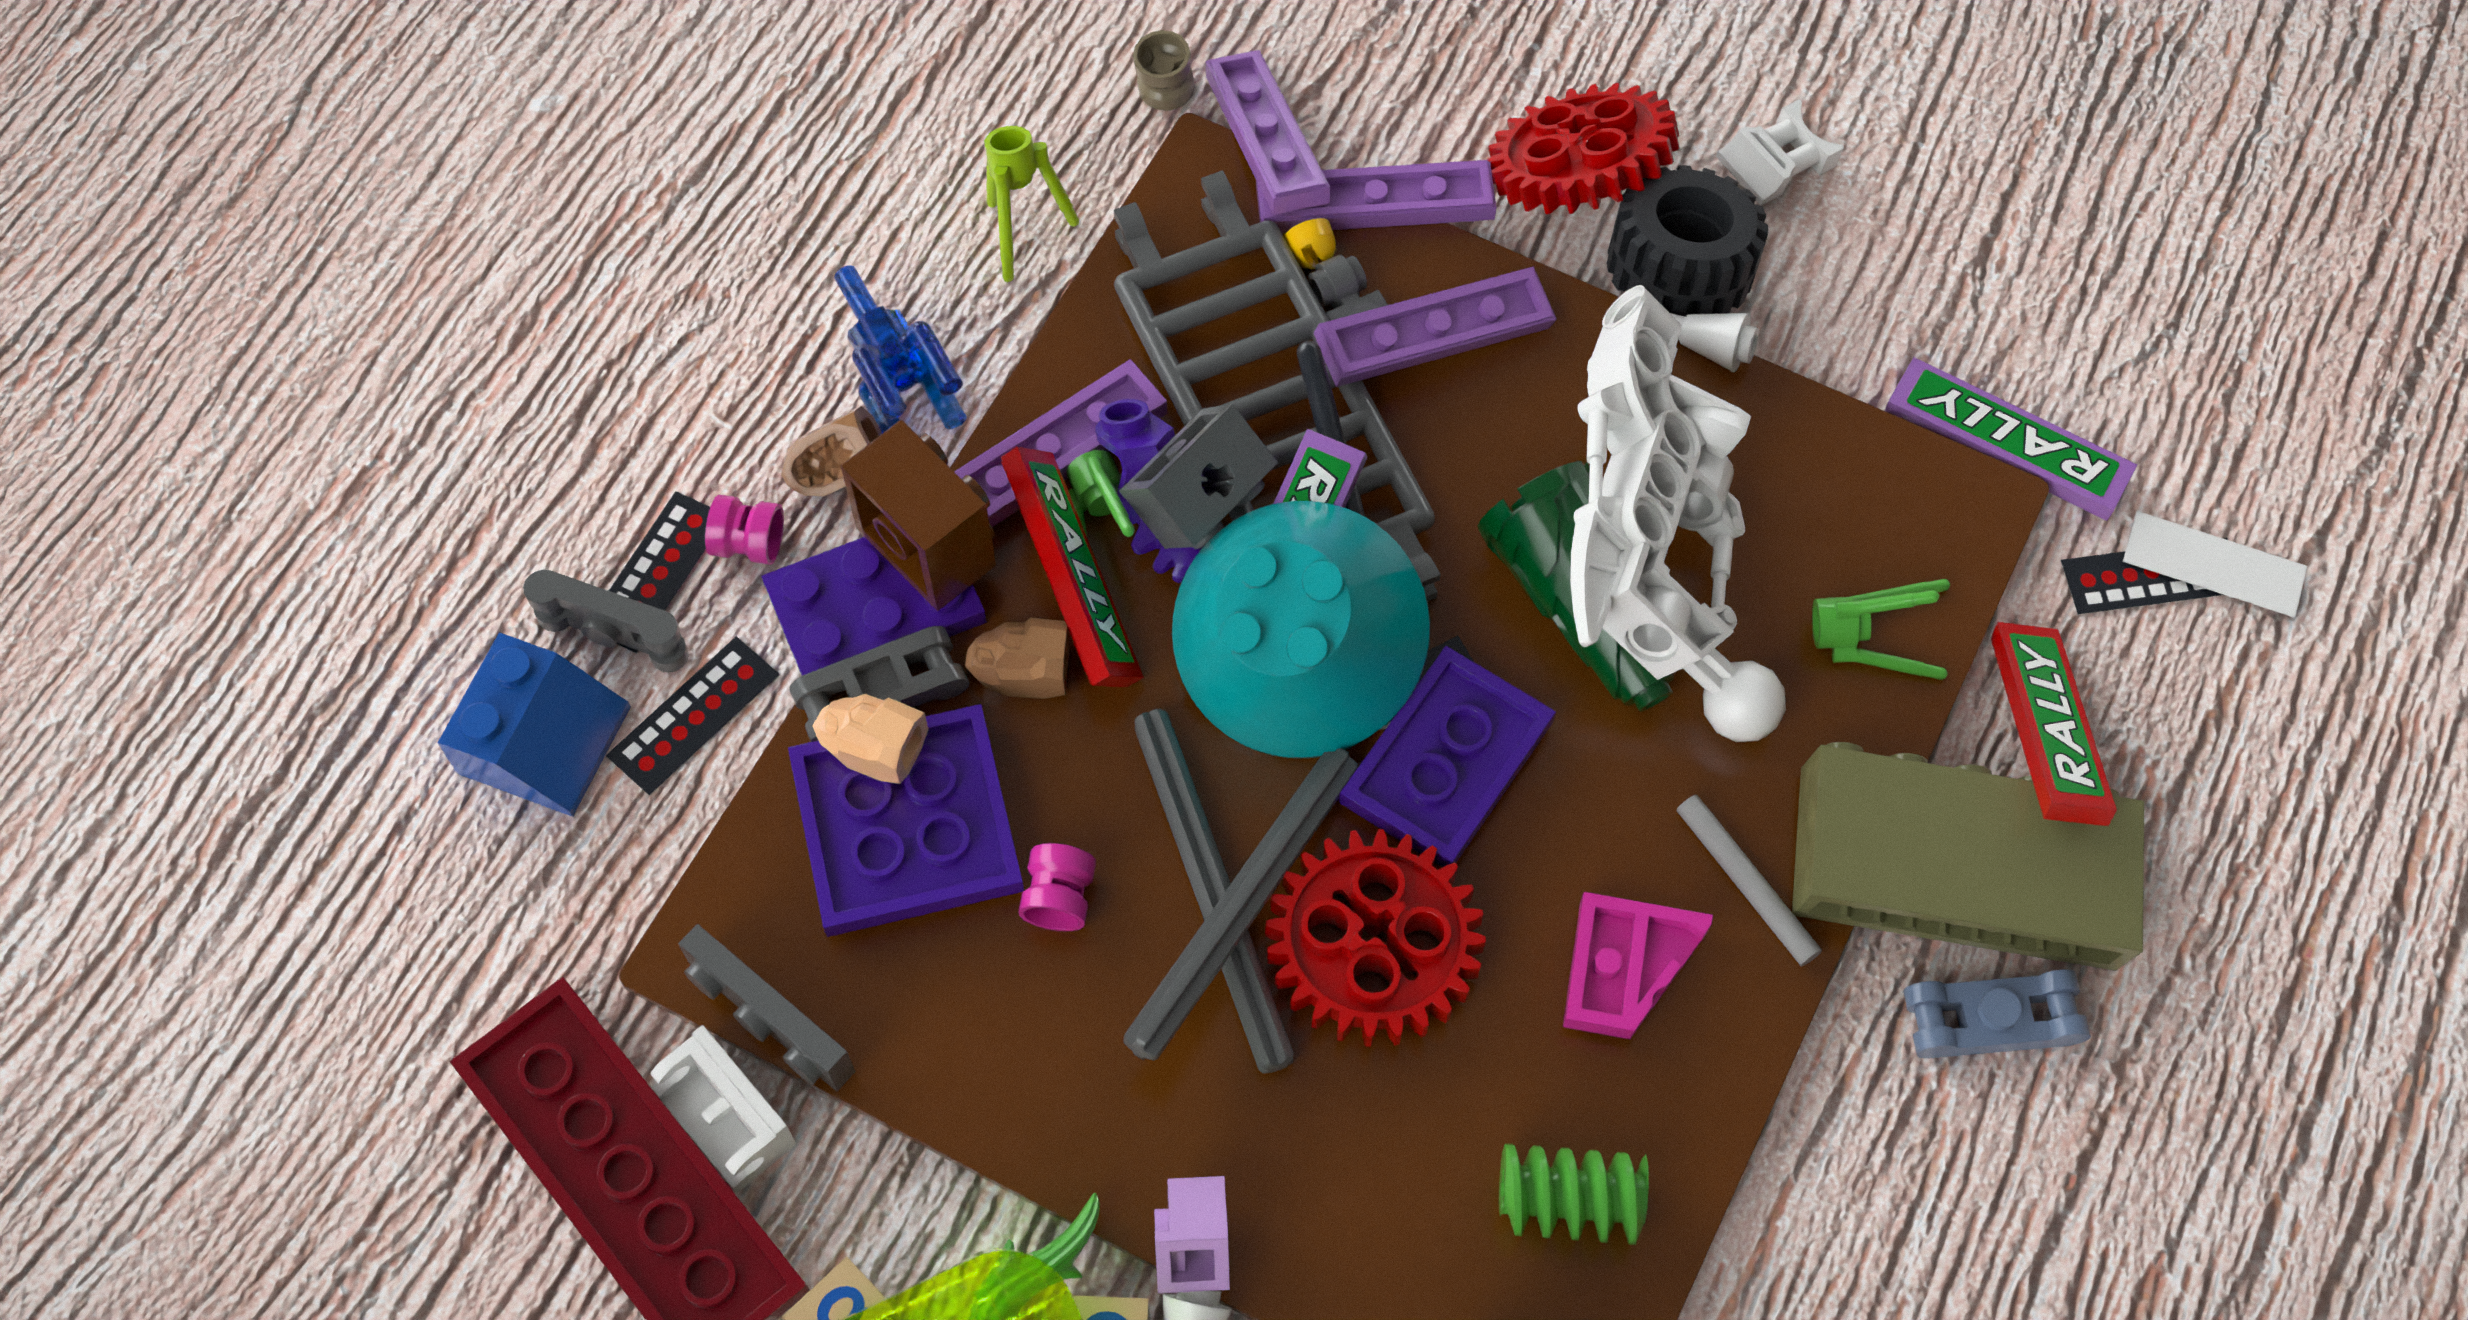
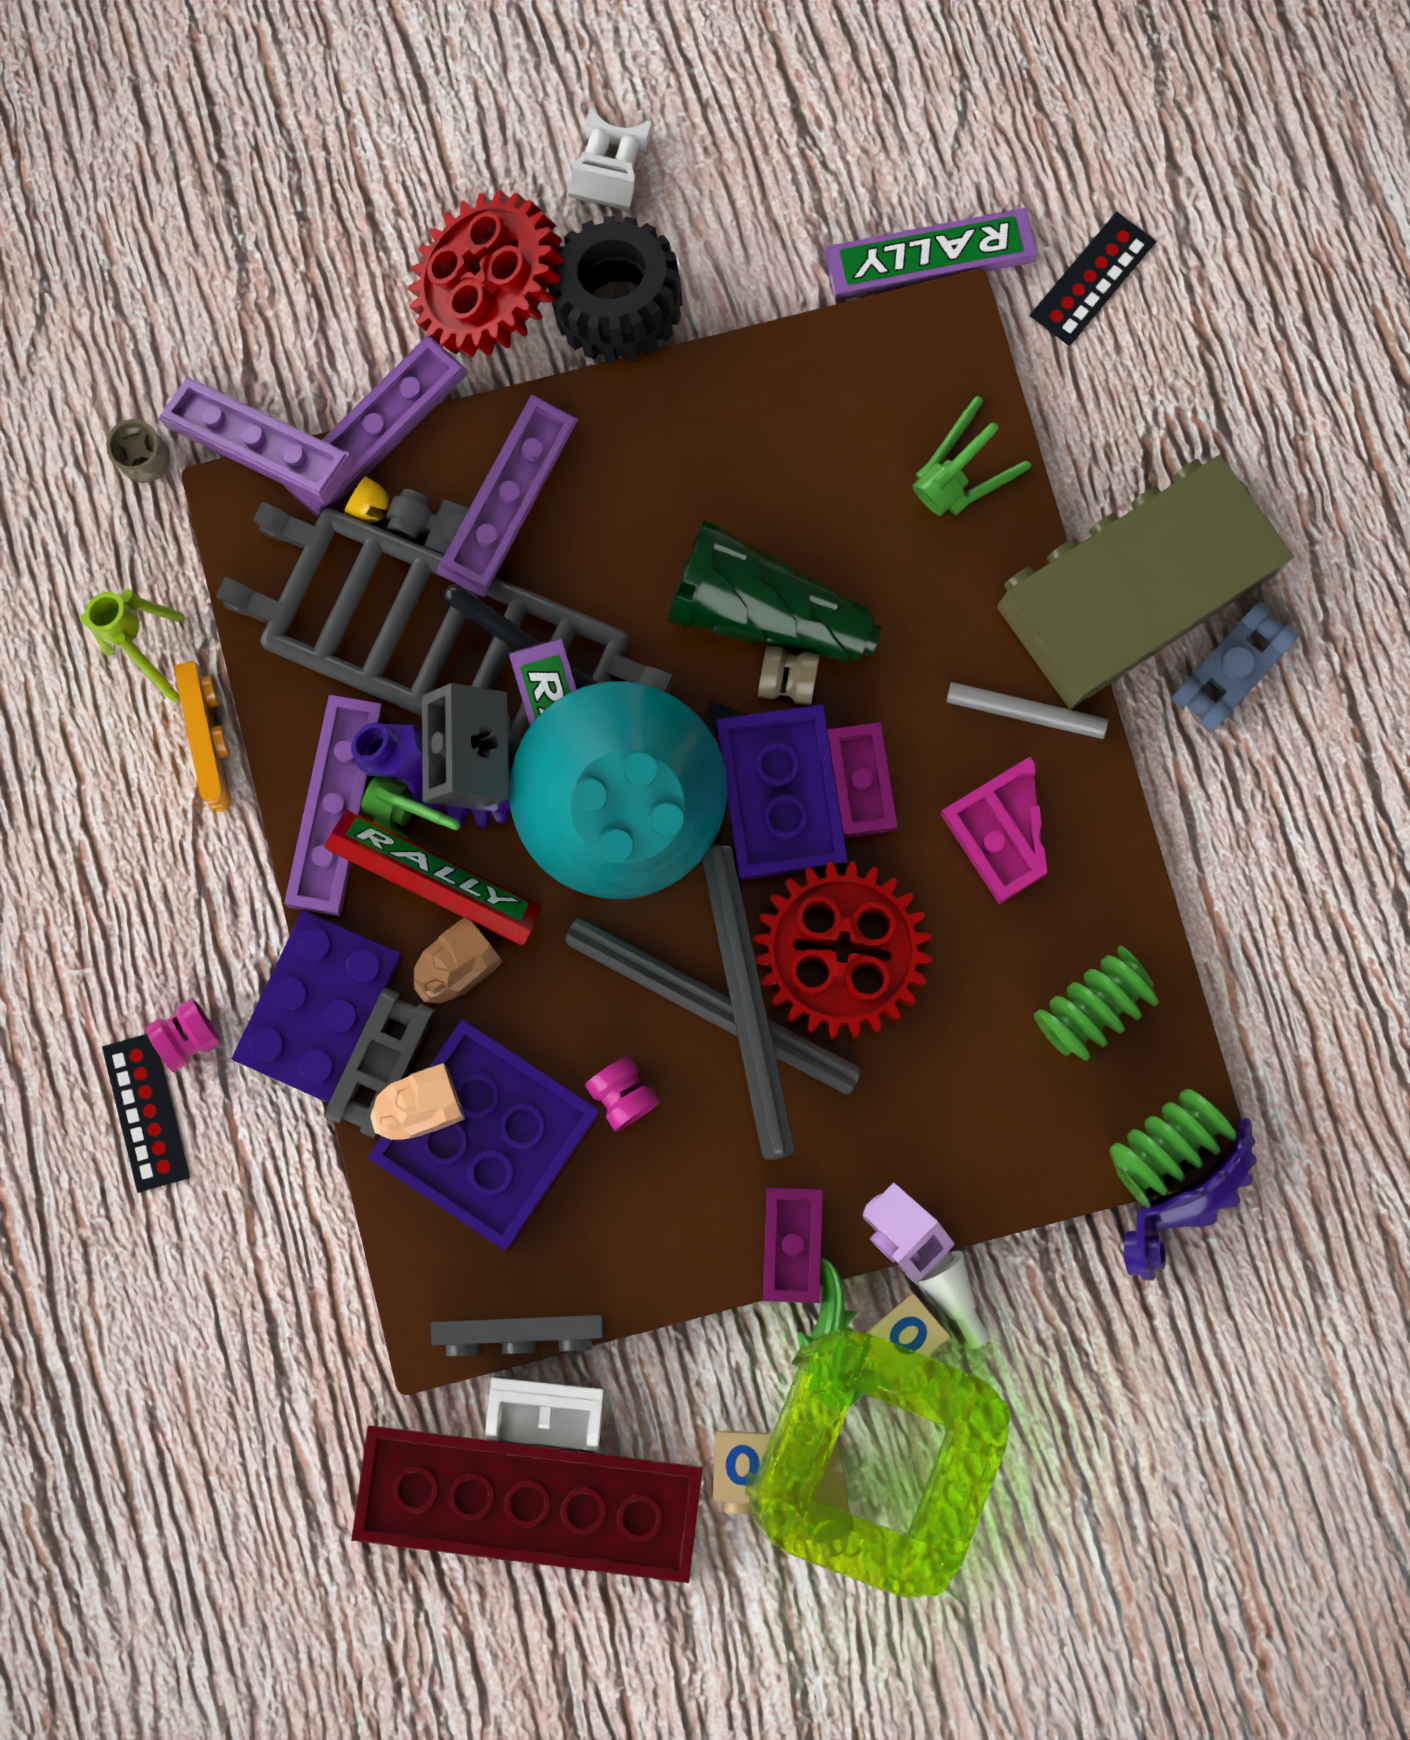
camera: 40 degrees left, 15 degrees up
blue slope [437,632,631,817] -> none
dark grey plate [523,570,689,673] -> none
black sticker [606,636,780,796] -> none
medium nougat rock [781,406,882,496] -> none
clear blue plant [834,265,967,434] -> none
reddish brown brick [840,419,996,612] -> none
white piece [1570,285,1786,742] -> none
white cone [1670,313,1759,372] -> none
tile [1990,622,2117,826] -> none
white sticker [2123,511,2307,618] -> none
none -> light orange hinge [173,661,231,812]
none -> dark tan wheel [758,644,820,706]
none -> magenta plate [763,1188,823,1303]
none -> magenta plate [827,722,897,838]

